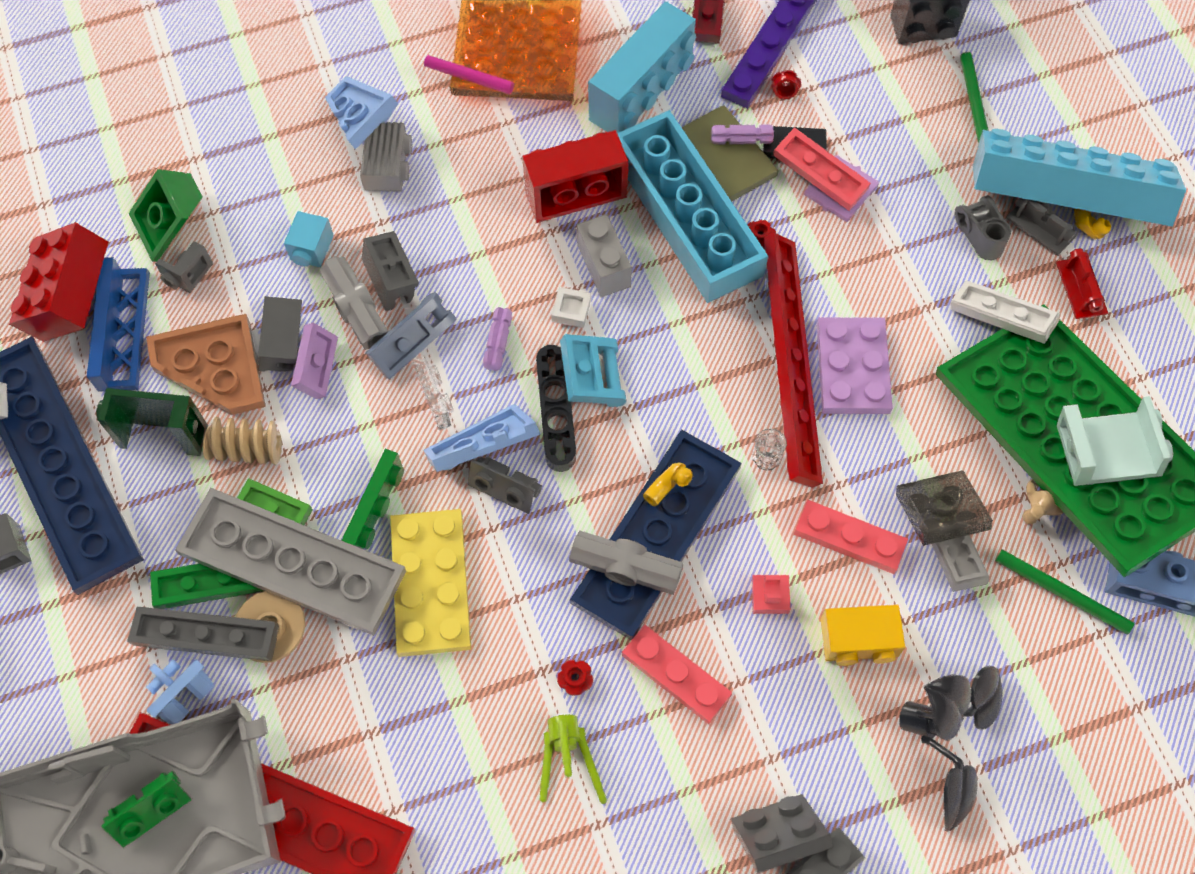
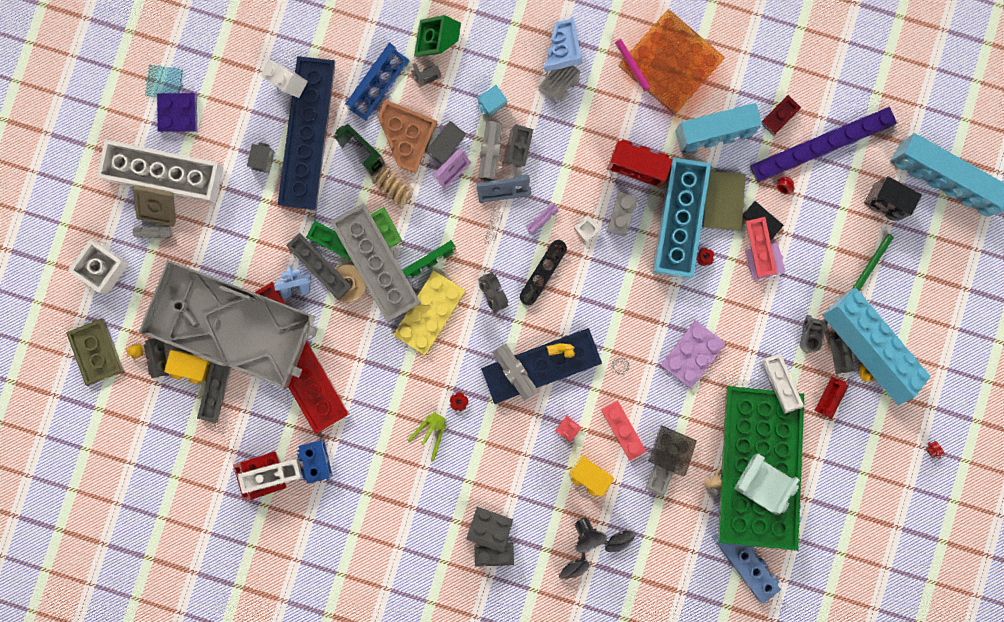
camera: 35 degrees right, 20 degrees up
red brick [9,222,109,342] -> none
green hinge [101,771,192,848] -> none
light blue wing [423,404,541,472] -> none
medium azure plate [560,334,627,407] -> none
coral plate [622,624,732,725] -> none
lavender axle [711,124,774,144] -> none
red plate [764,232,823,488] -> none
green bar [995,549,1135,635] -> none

